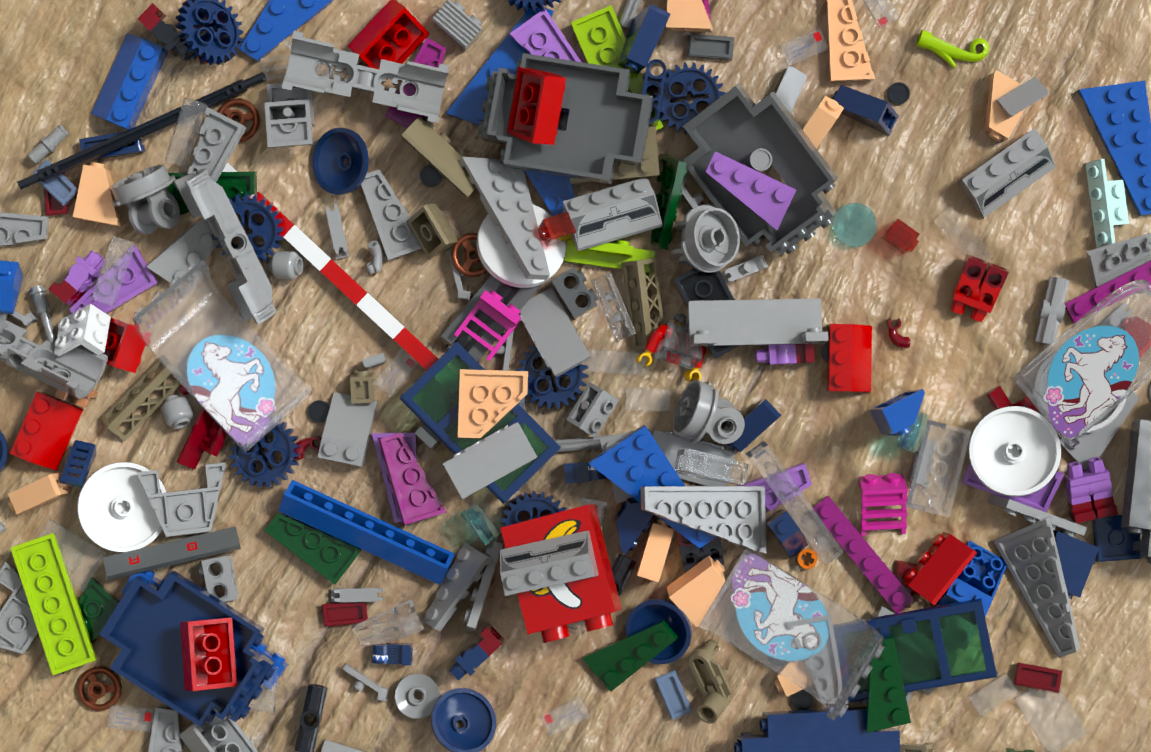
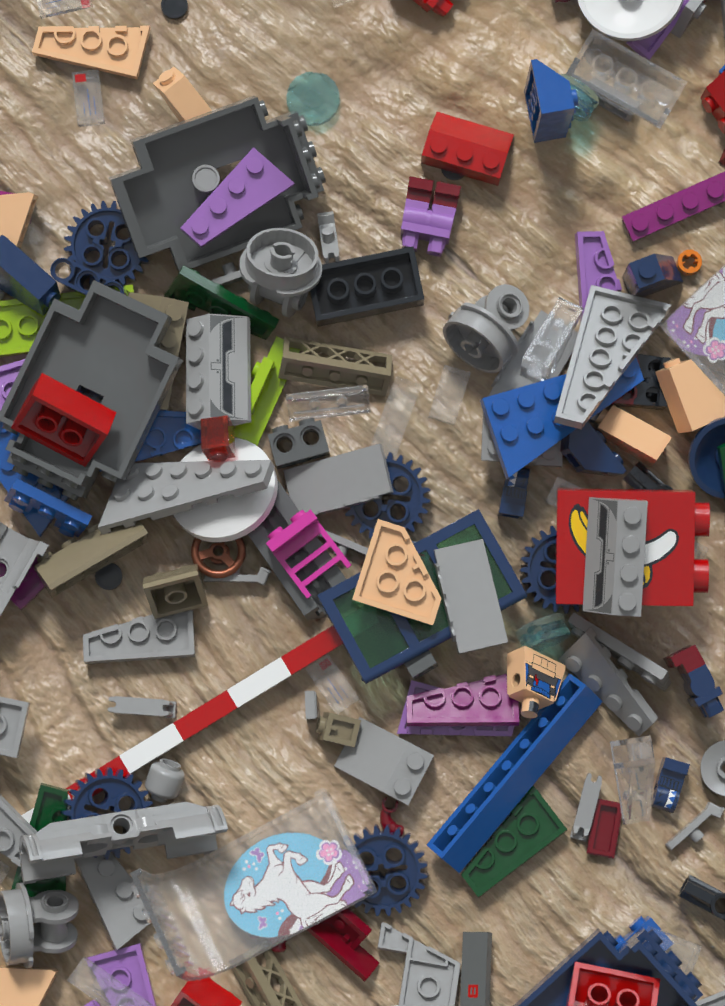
camera: 80 degrees left, 5 degrees down
light grey head [161,395,193,429] -> none
light grey brick [199,554,239,602] -> none
black piece [308,400,330,422] -> none
dark blue dish [312,128,369,195] -> none
light grey arm [367,240,383,274] -> none
light grey axle [555,435,613,452] -> none
light grey brick [566,382,619,438] -> none
clear torso [636,314,706,381] -> none
dark grey tile [688,34,734,61] -> none
light grey bracket [688,299,828,346] -> none
dark blue slope [726,399,781,452] -> none
clear brick [745,441,844,565] -> none
slope [775,65,807,114] -> none
dark blue slope [832,85,899,136] -> none
dark pink plate [858,473,908,536] -> none
clear red brick [882,219,920,254] -> none
dark red arm [886,318,911,349] -> none
none -> blue plate [4,478,92,537]
none -> light nougat torso [507,646,566,718]

